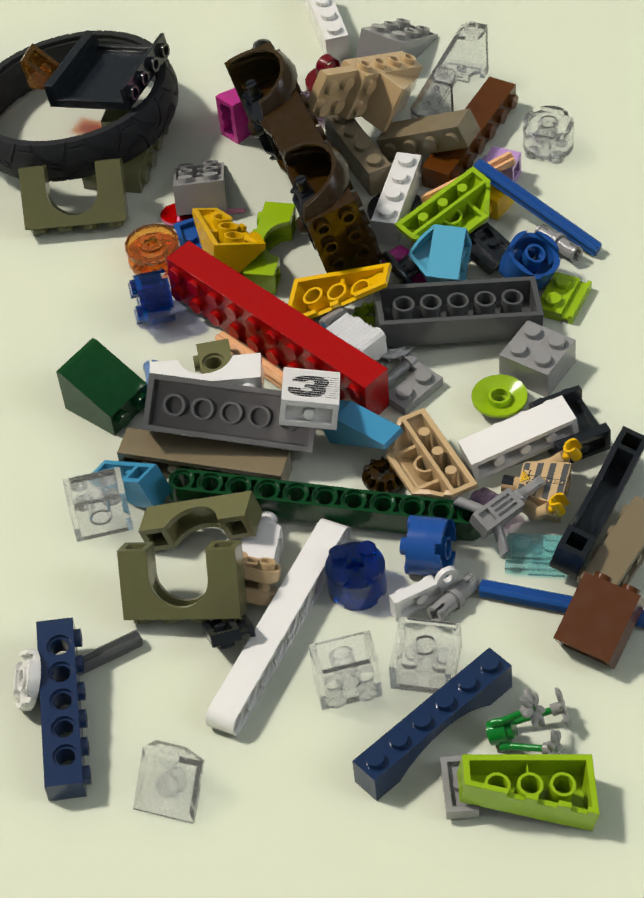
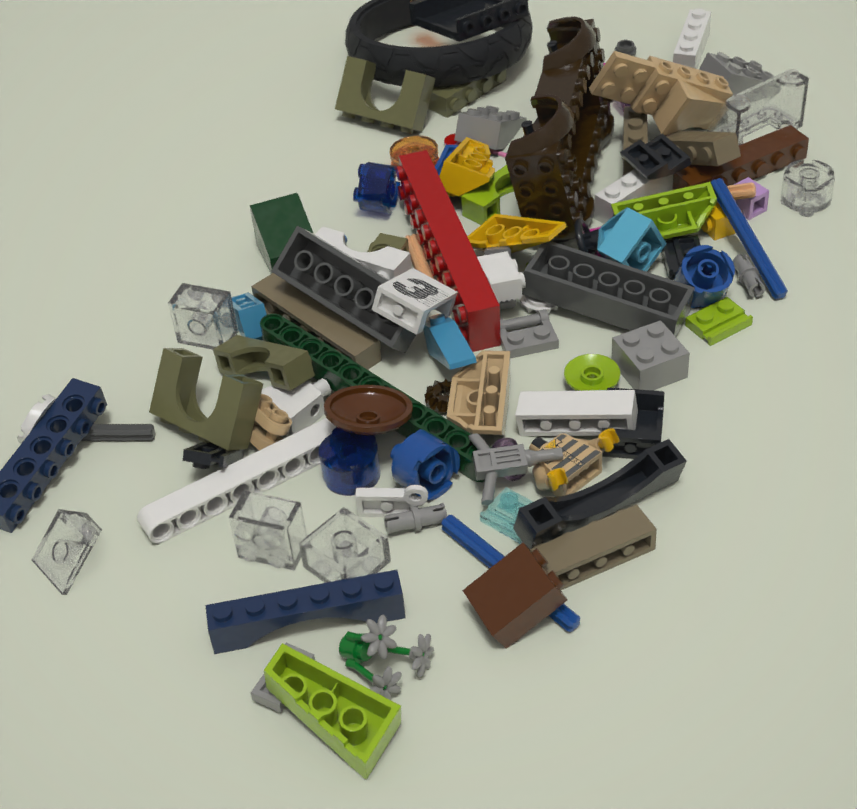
camera: 30 degrees right, 5 degrees down
none -> reddish brown dish [324,385,413,436]
none -> black slope [620,133,692,180]

